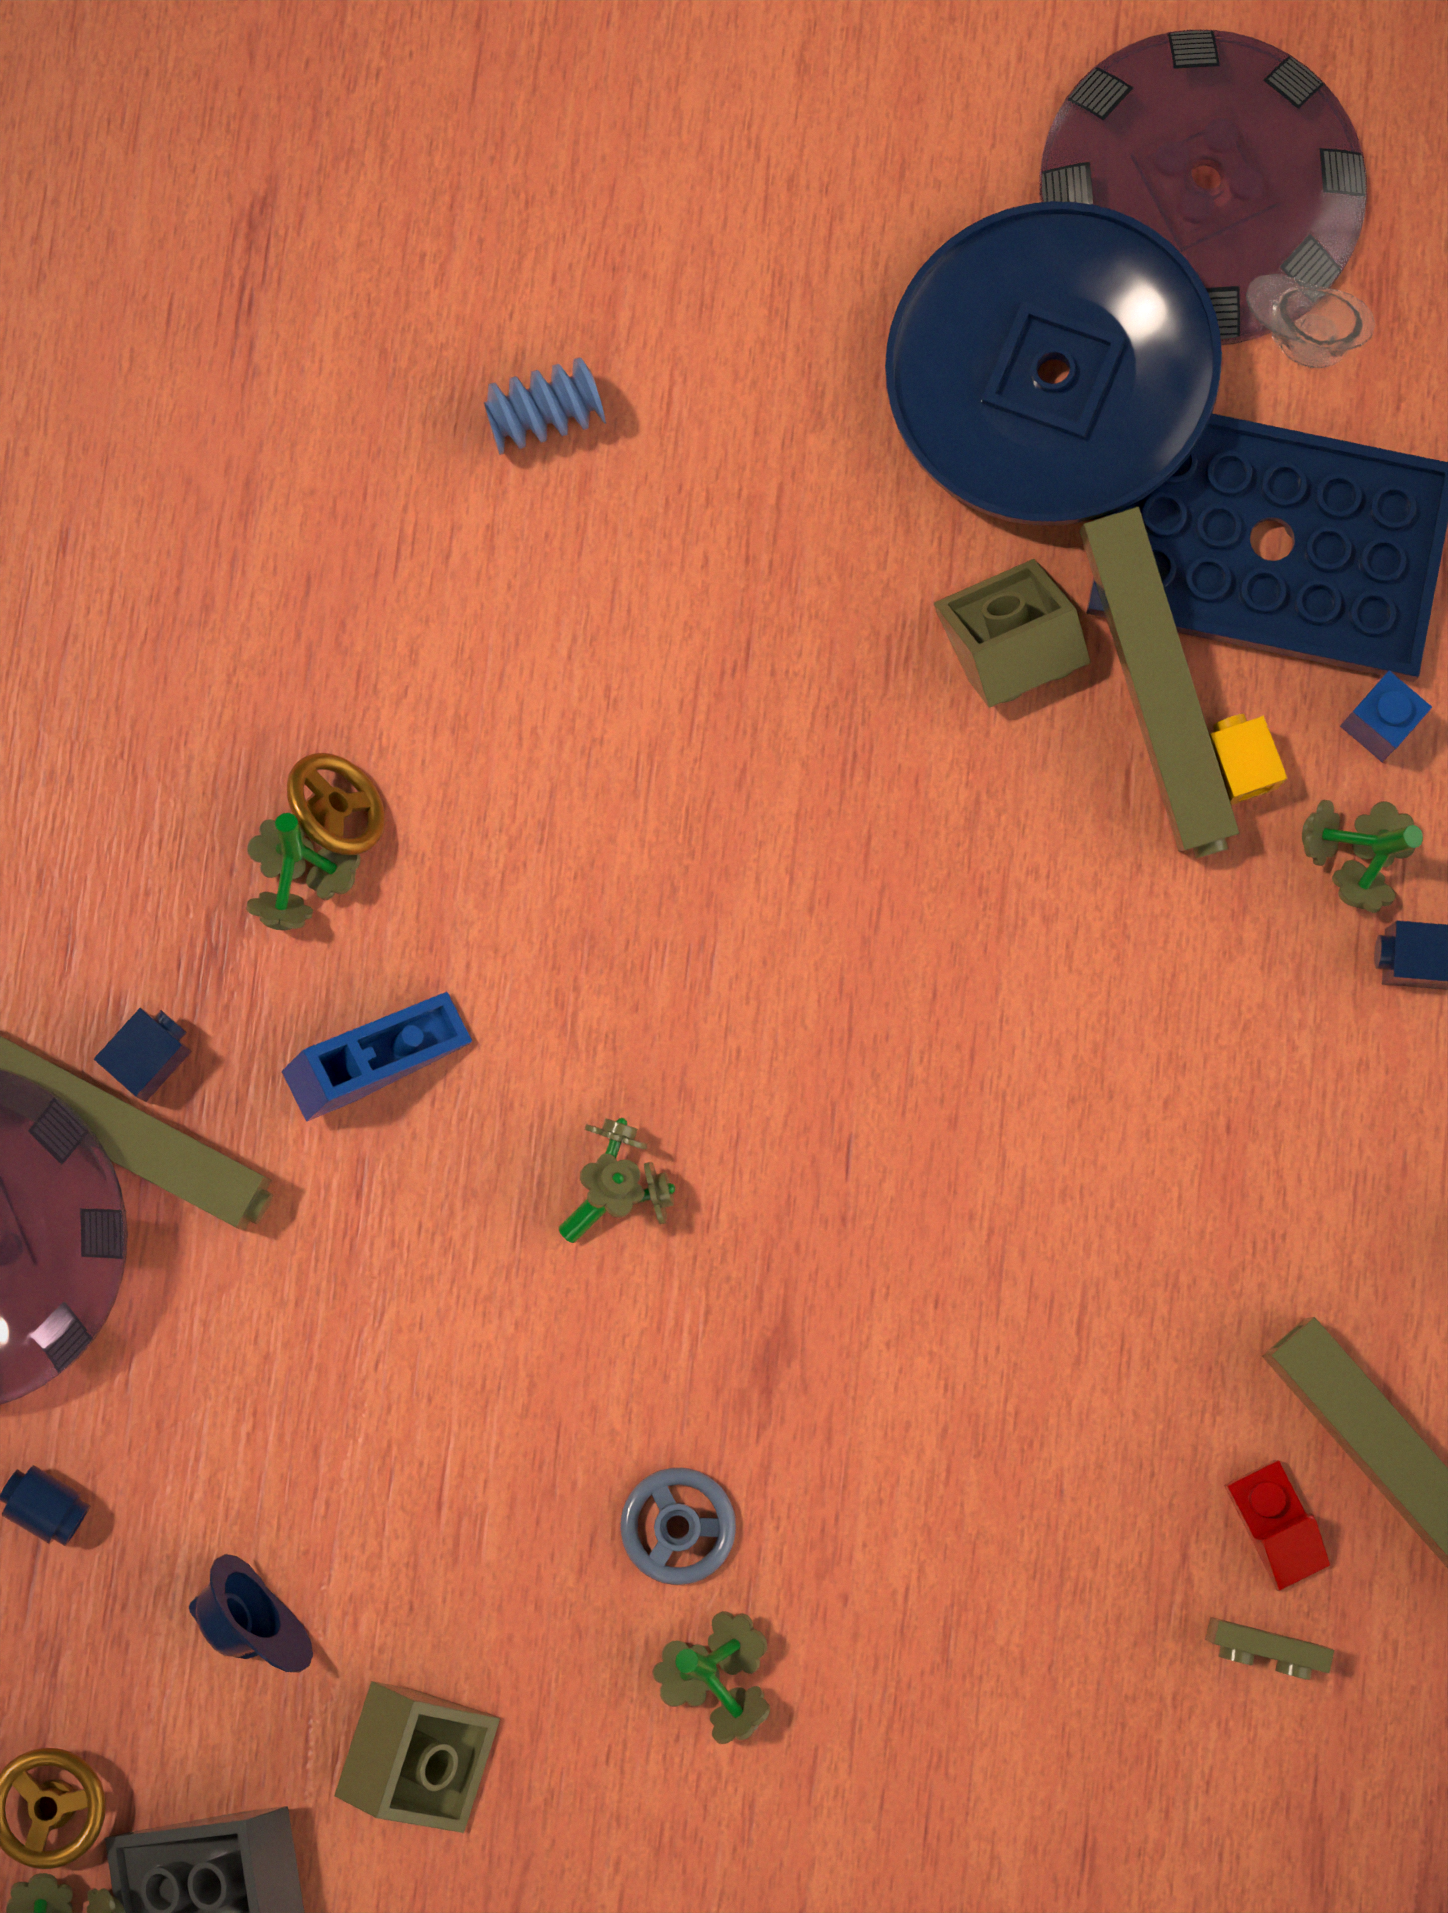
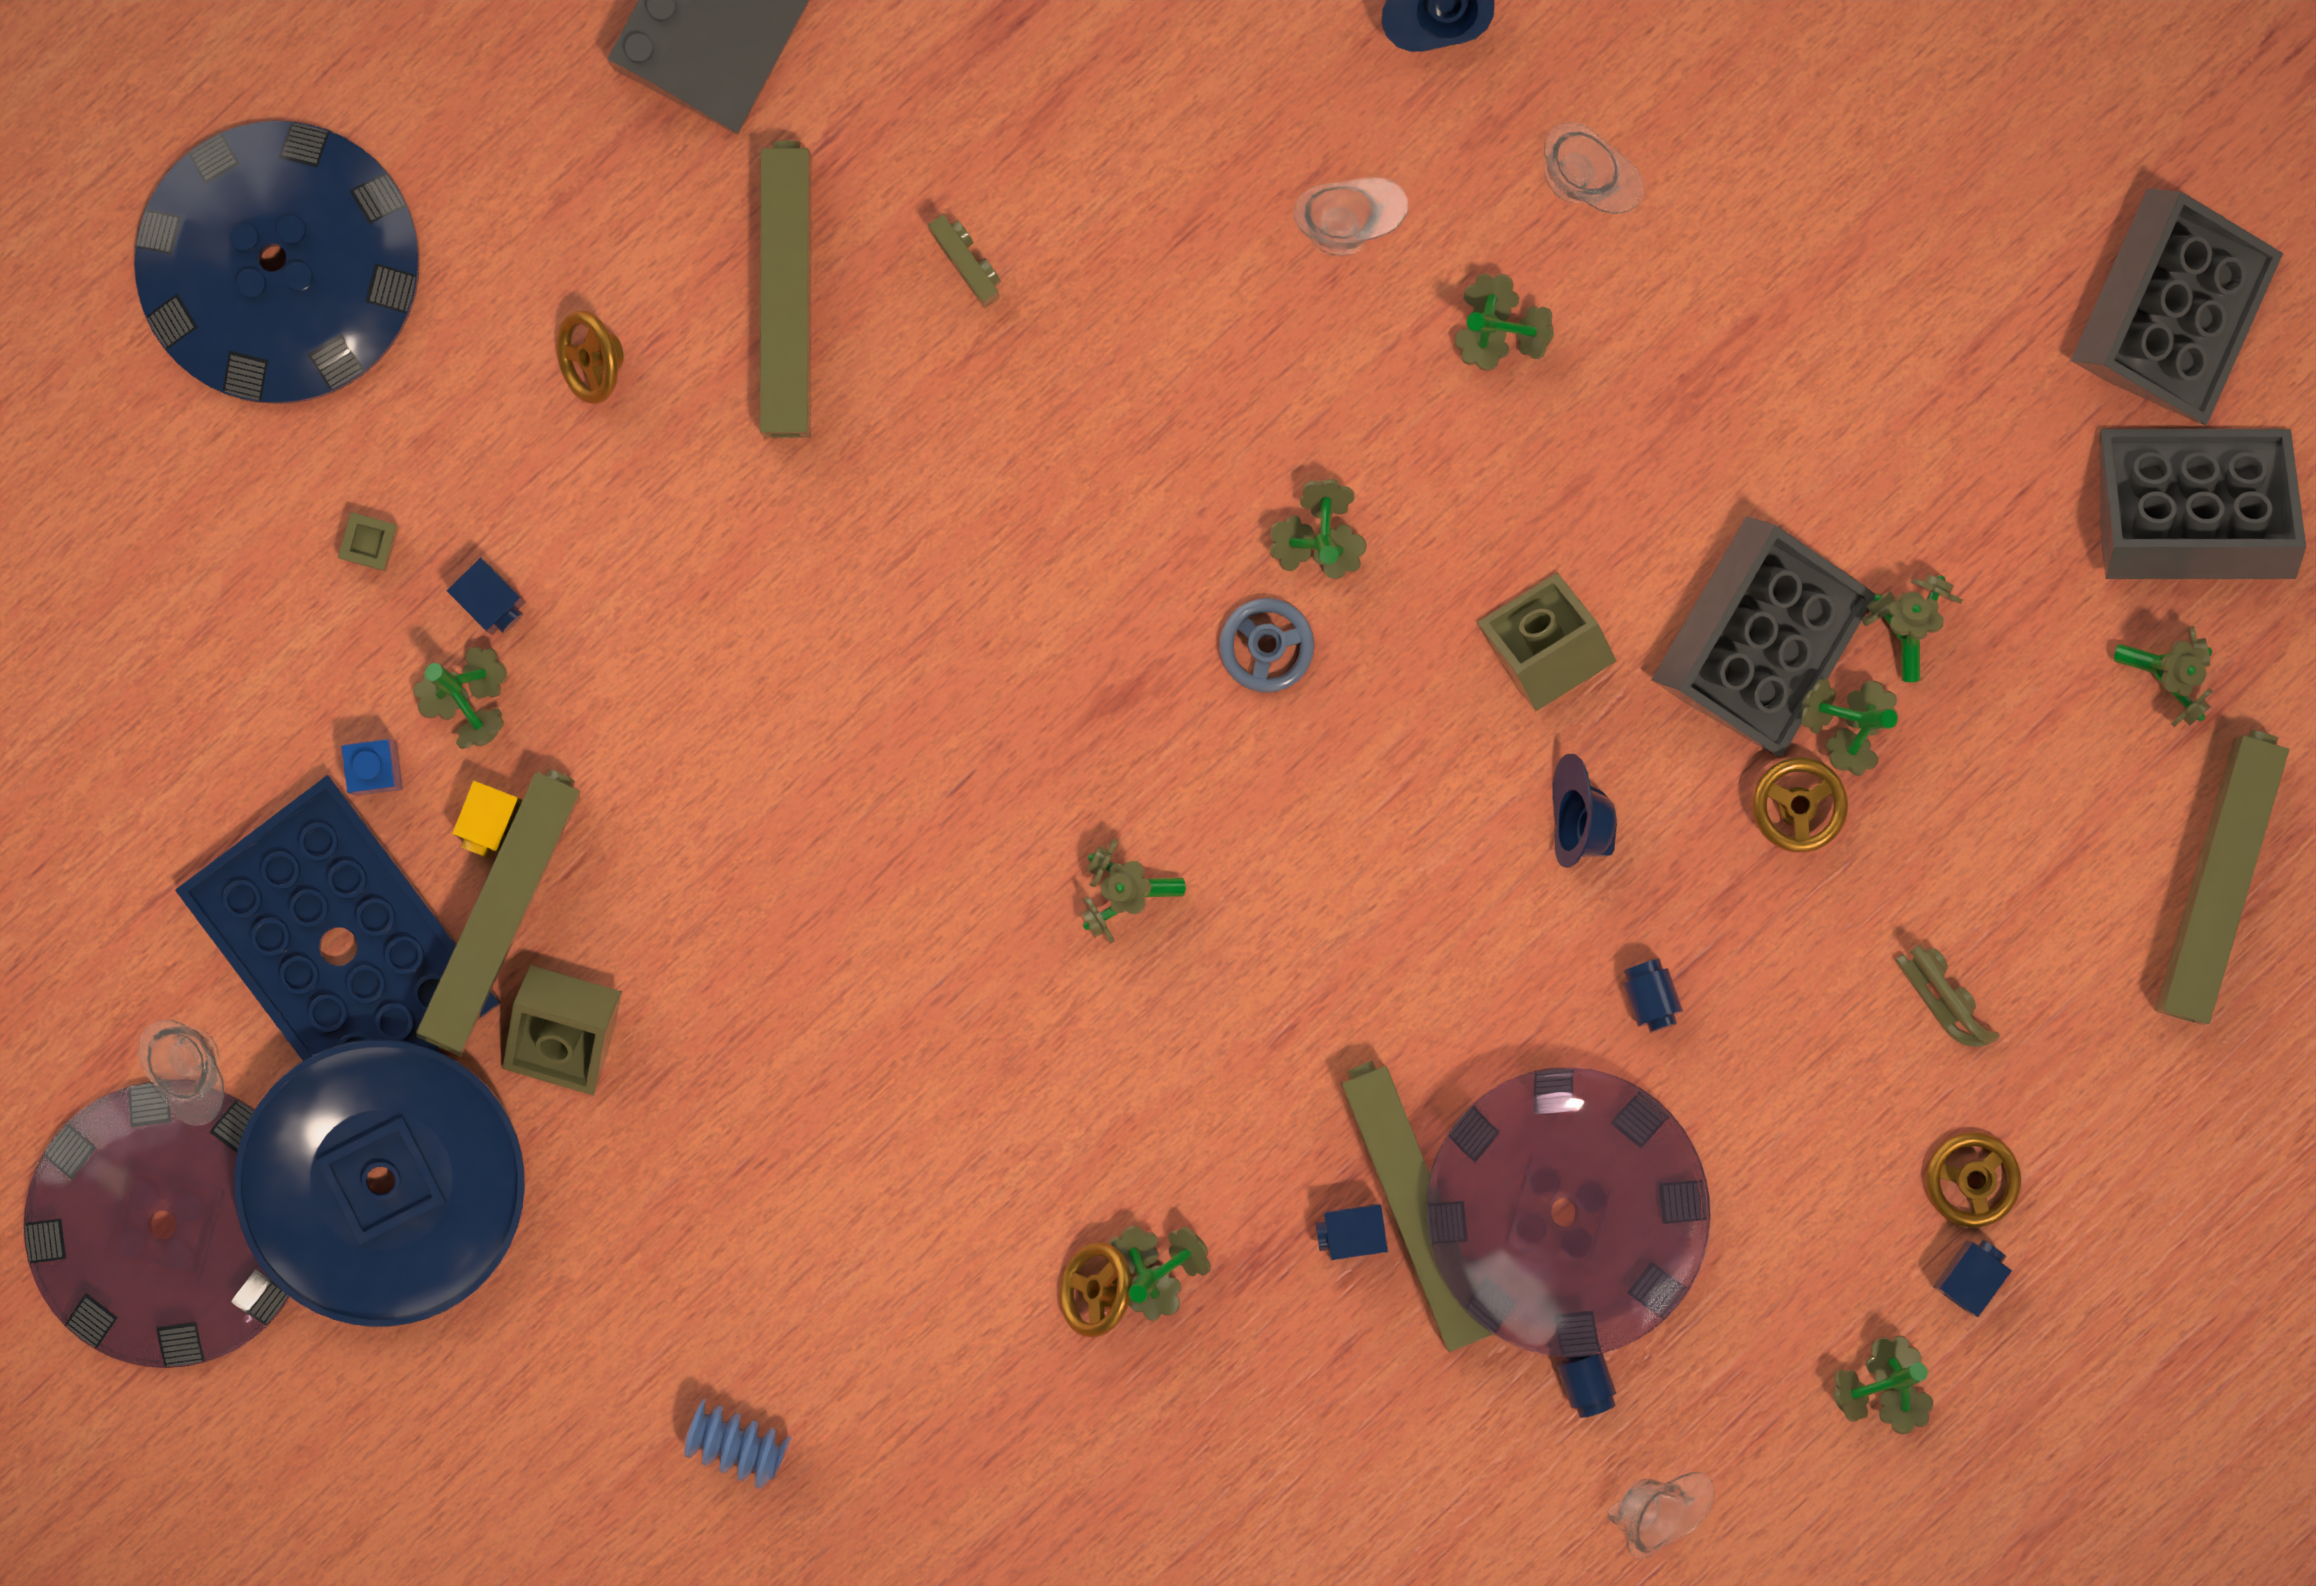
camera: 135 degrees left, 5 degrees up
blue slope [281,992,472,1122] -> none
red slope [1224,1460,1330,1591] -> none

